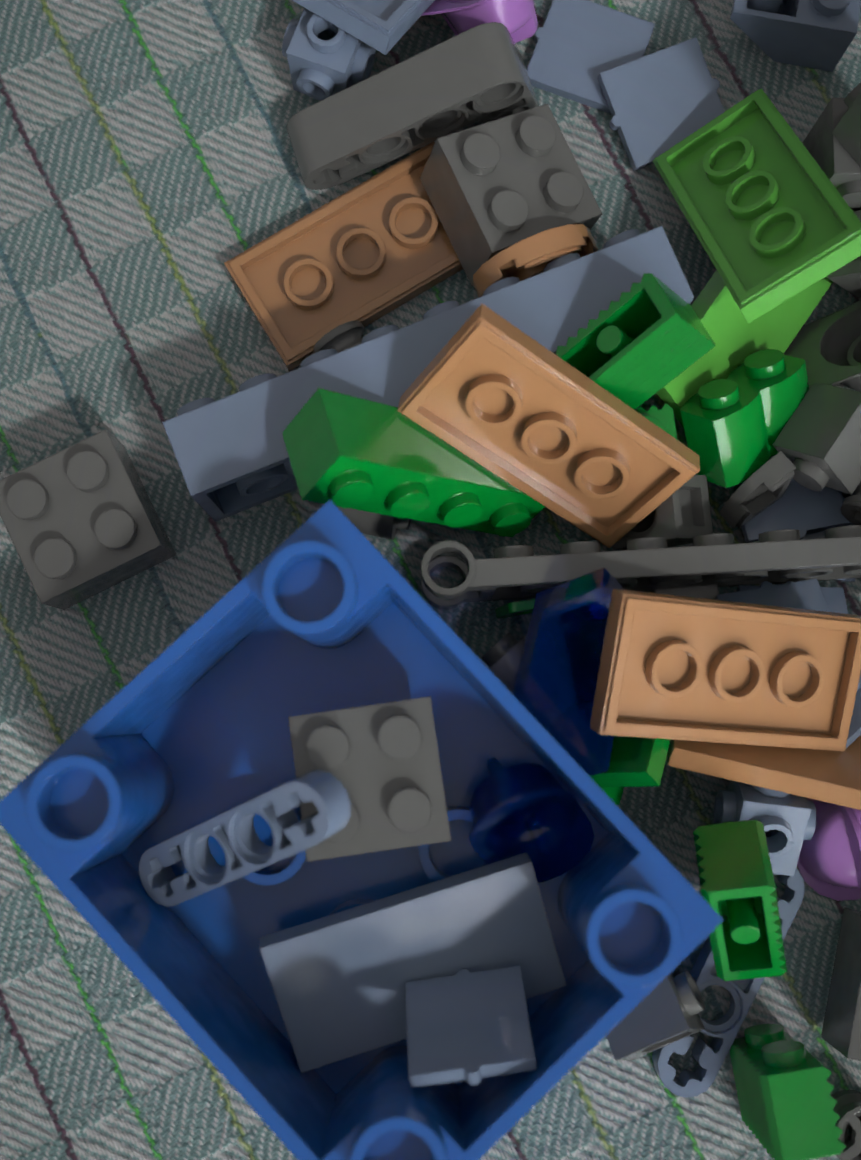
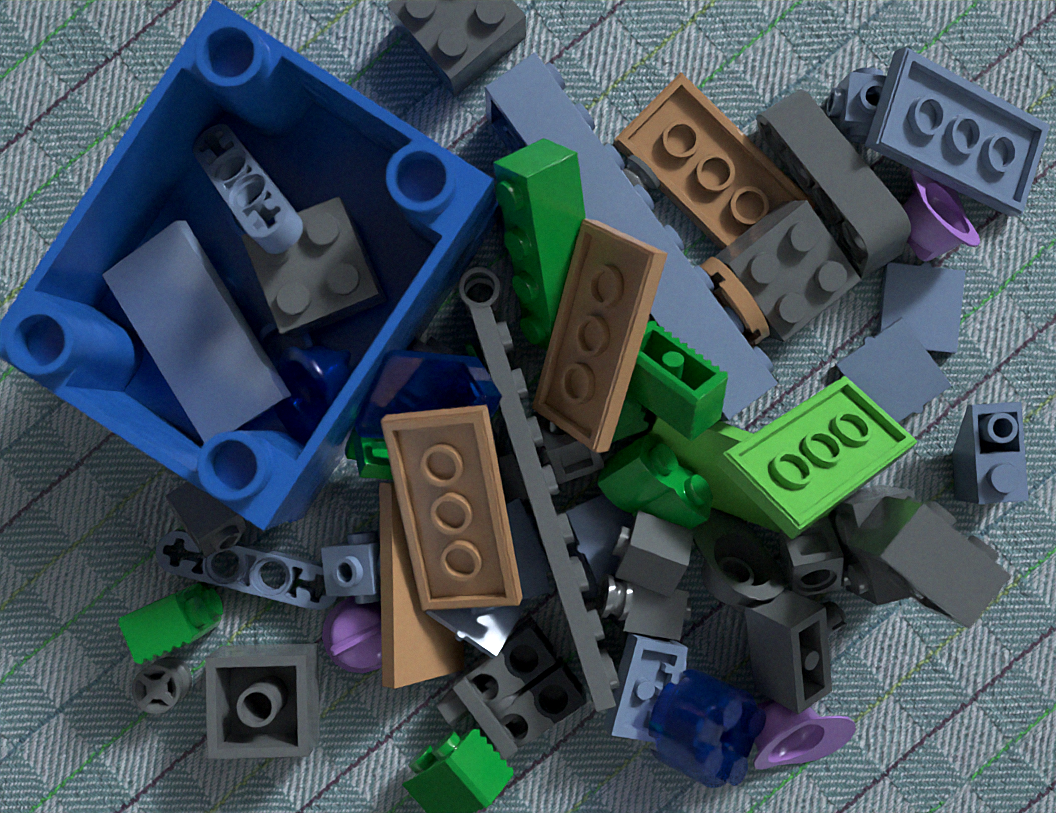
camera: 80 degrees right, 5 degrees up
sand blue piece [405,966,537,1088] -> none
green brick [693,819,787,981] -> none
dark grey tile [719,451,796,529] -> none

